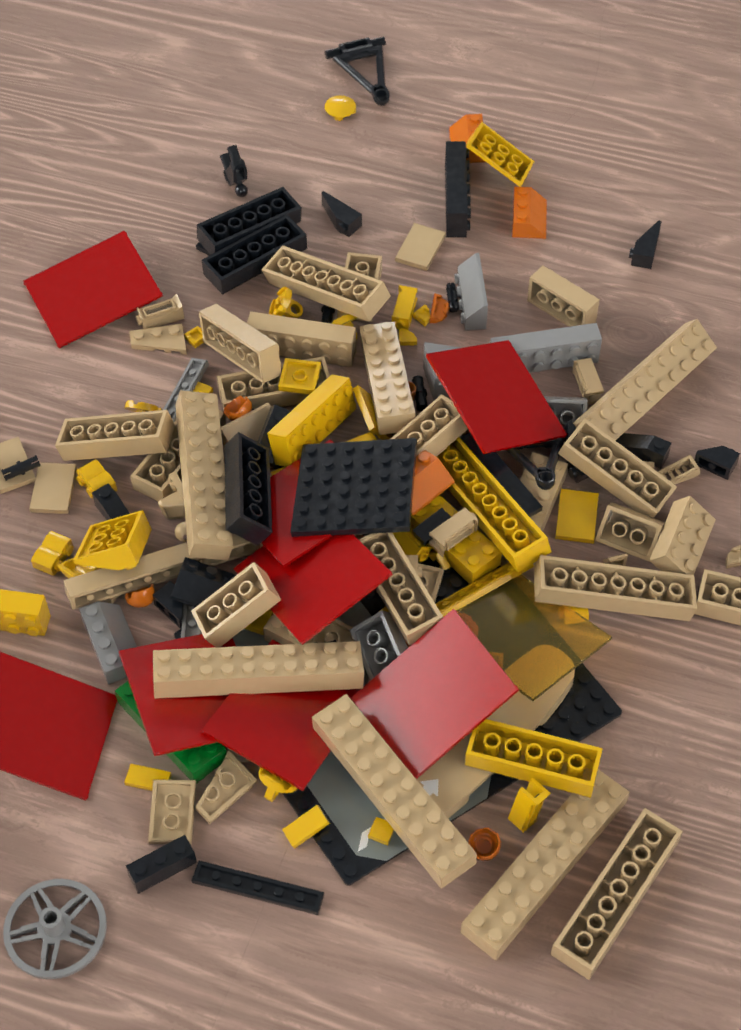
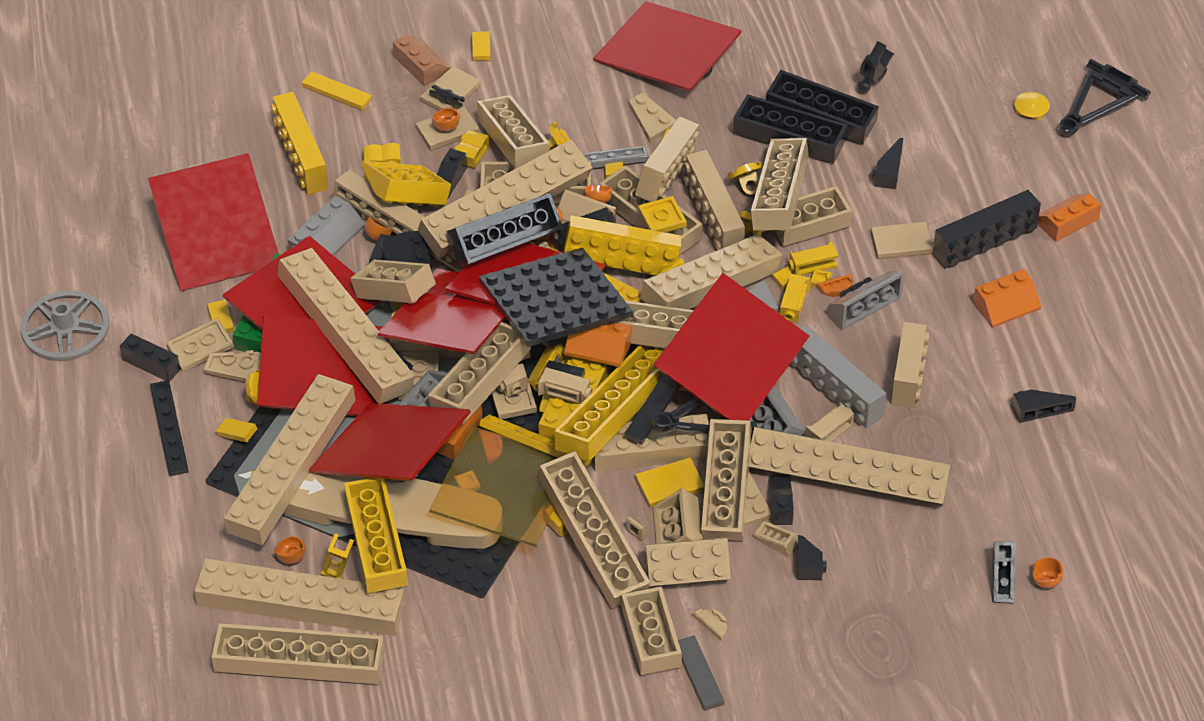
camera: 60 degrees right, 5 degrees down
tan window [136,294,184,329] -> none
yellow slope [466,122,535,187] -> none
none -> orange hair [432,108,460,132]
none -> yellow window [780,274,811,323]

